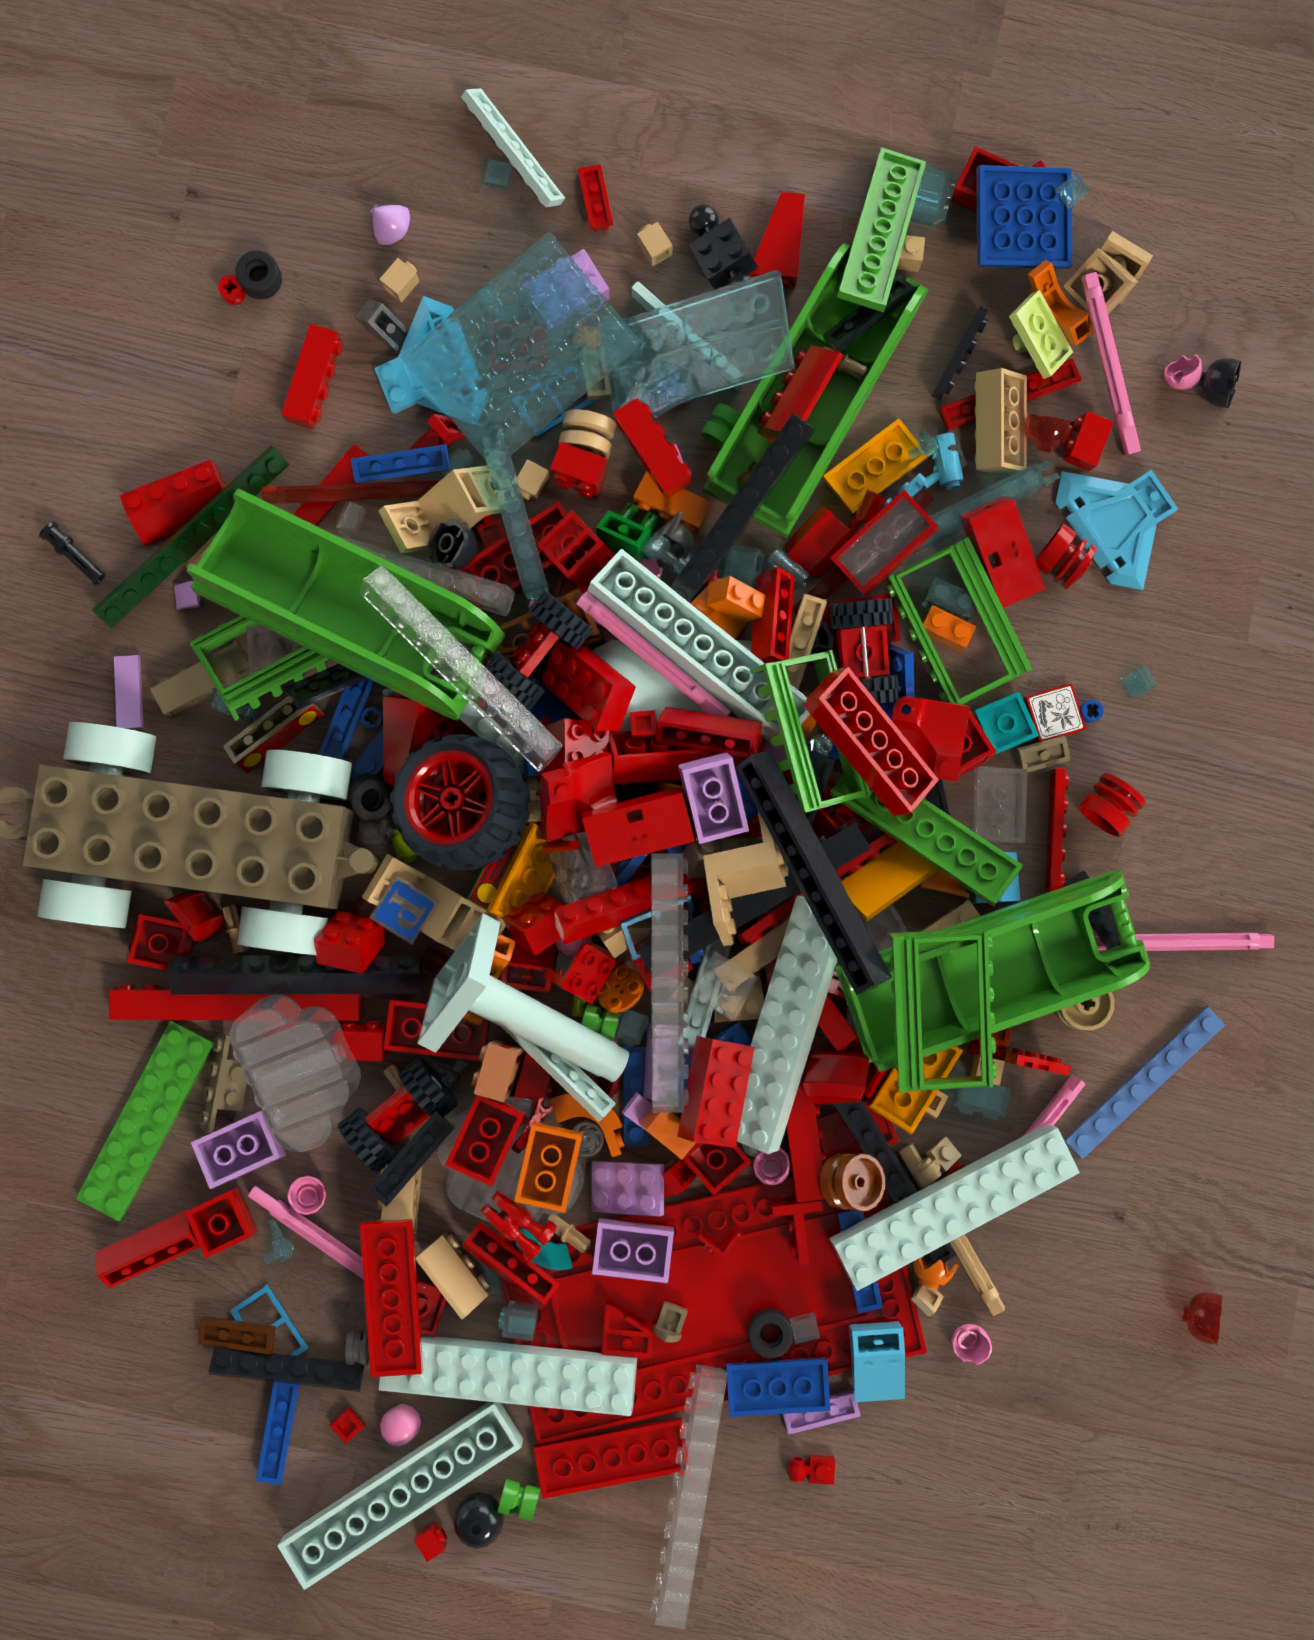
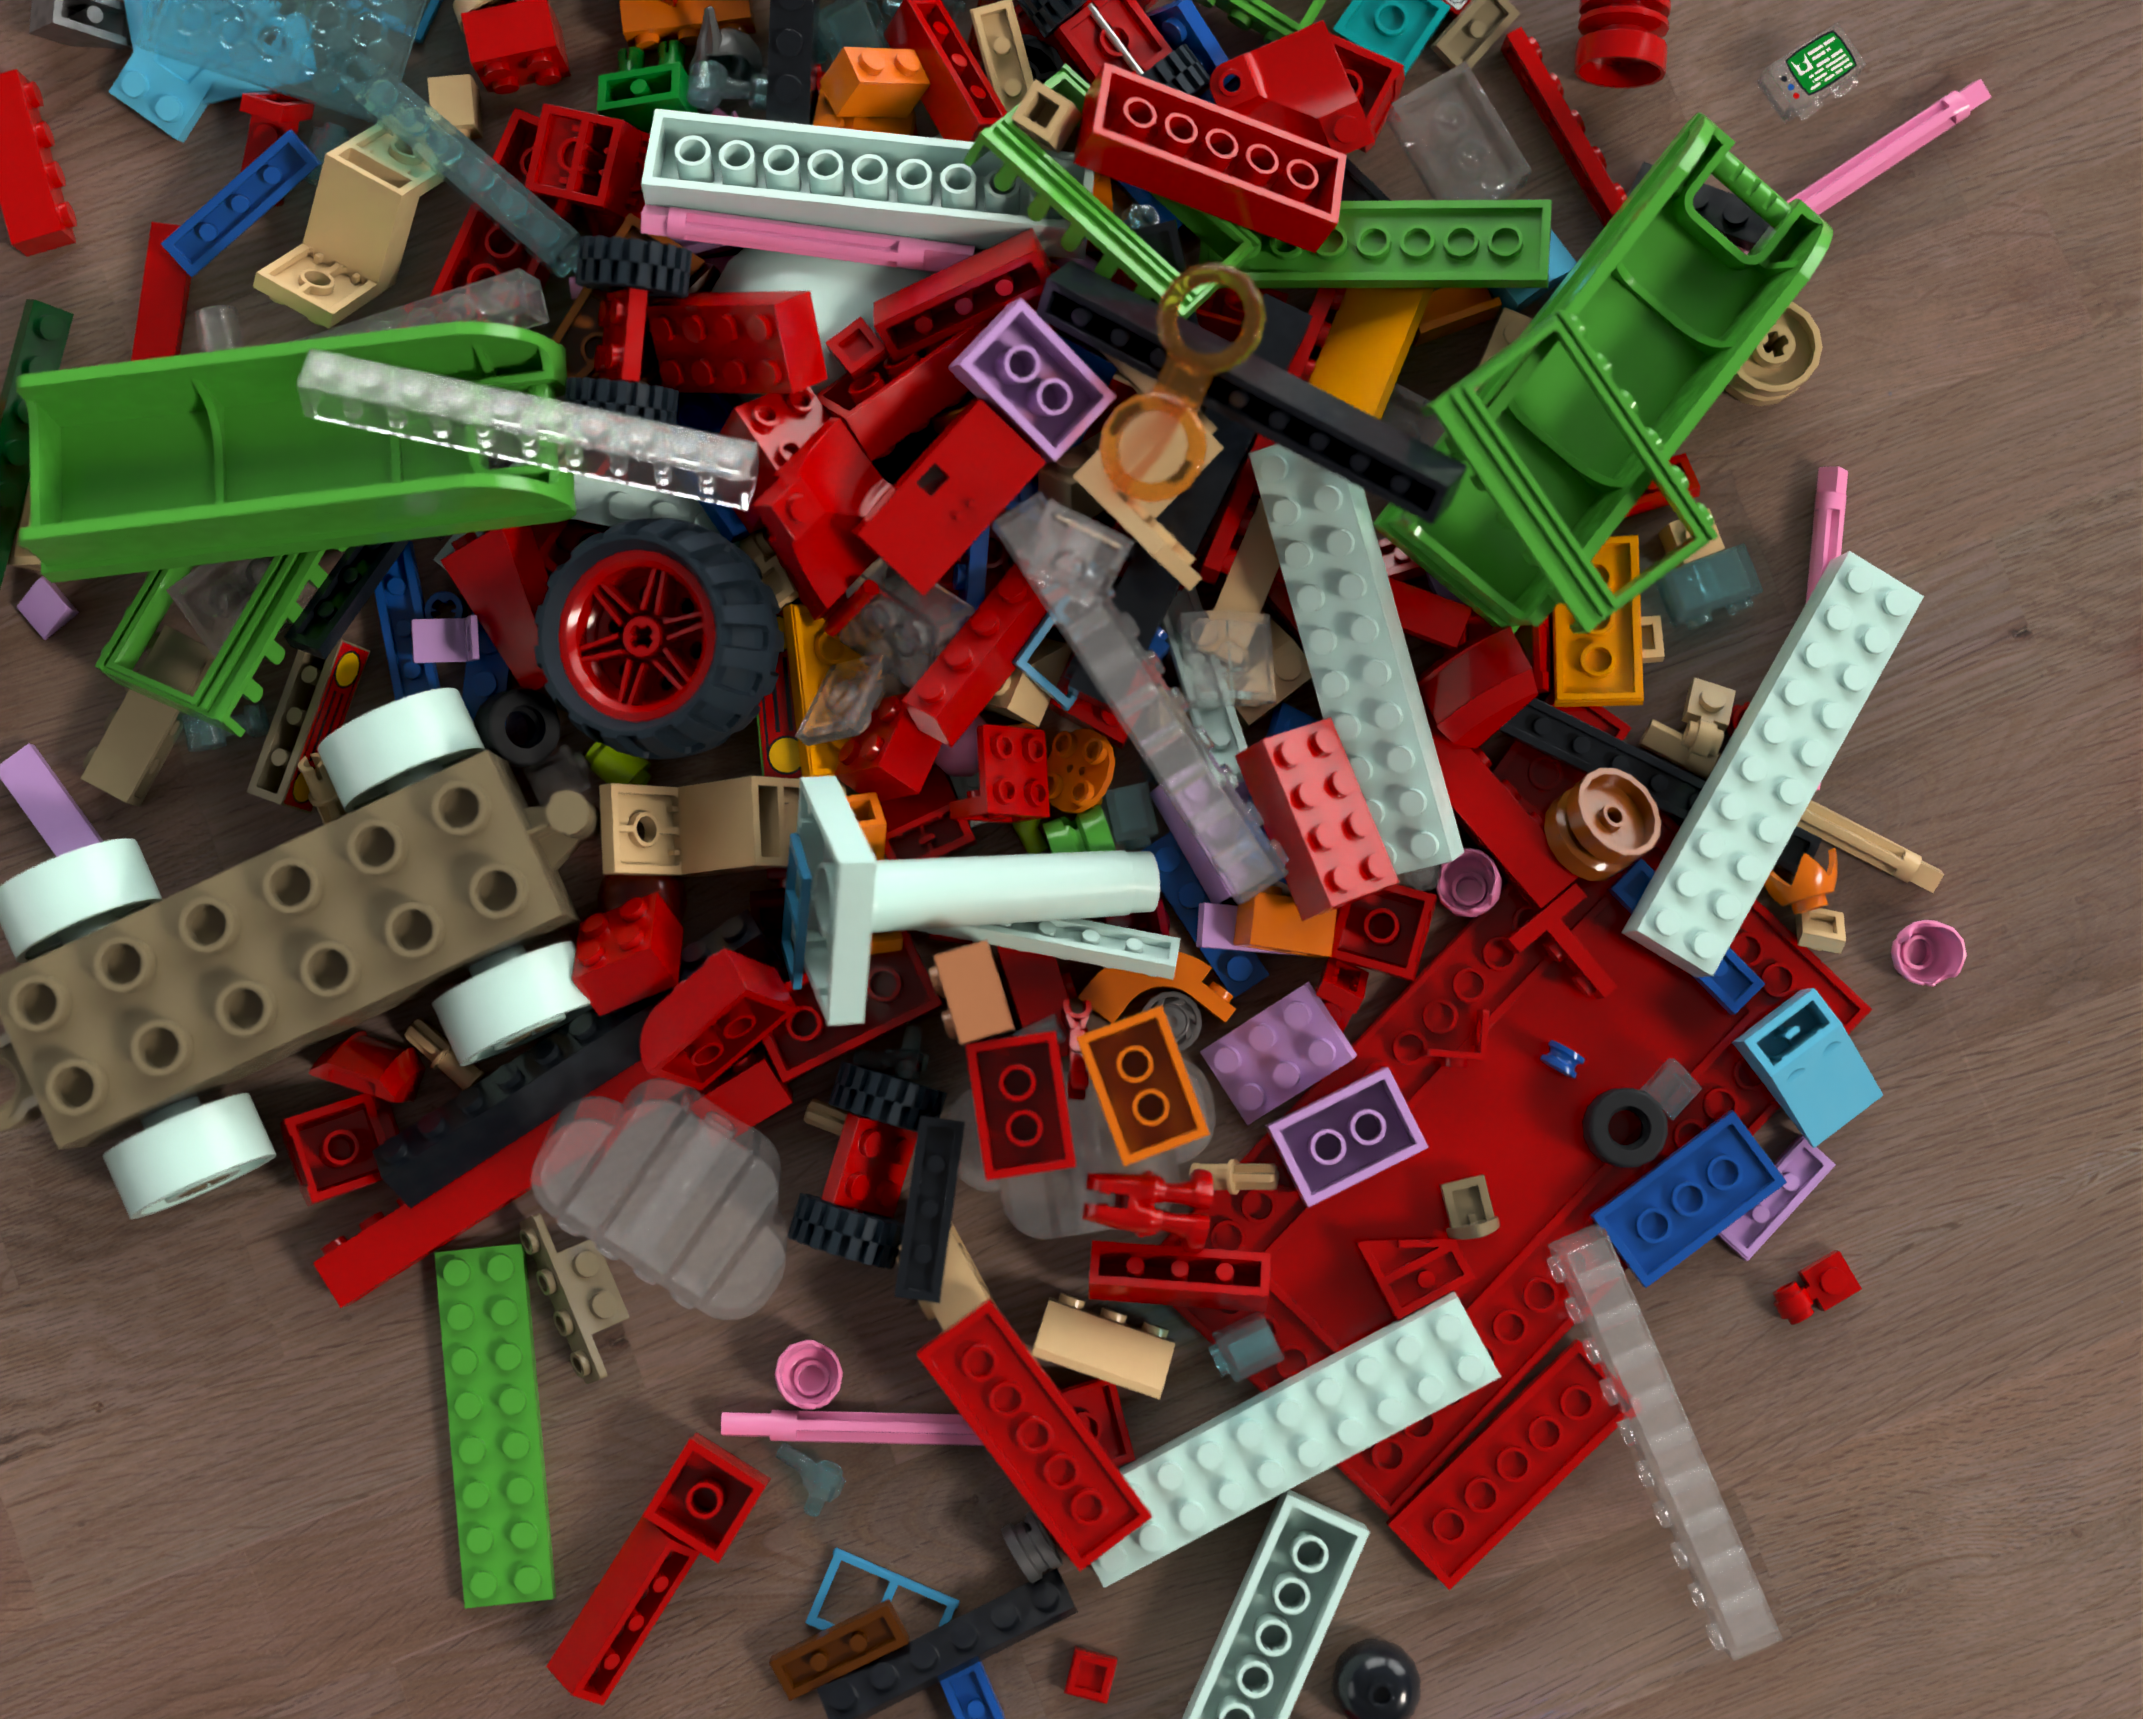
camera: 30 degrees left, 0 degrees up
lavender brick [191,1110,286,1189] -> none
clear red piece [261,479,442,504] -> none
piece [369,875,439,944] -> none
bright pink hair [380,1404,421,1447] -> none
black cylinder [428,519,477,571] -> none
red plate [477,514,506,549] -> none
bright green wheel [497,1479,540,1522] -> none
teal tile [514,1228,573,1270] -> none
red wing [967,1043,1071,1076] -> none
medium blue plate [1064,1006,1225,1159] -> none
none -> tan axle [298,753,348,825]
none -> lavender bracket [411,615,479,663]
none -> red brick [640,948,798,1091]
none -> dark azure window [780,833,812,989]
none -> clear hinge [795,652,895,746]
none -> tan brick [1011,79,1083,154]
none -> clear slope [1019,500,1134,606]
none -> clear orange bar [1099,262,1266,503]
none -> blue bush [1540,1040,1585,1079]
none -> brick [1757,22,1867,123]

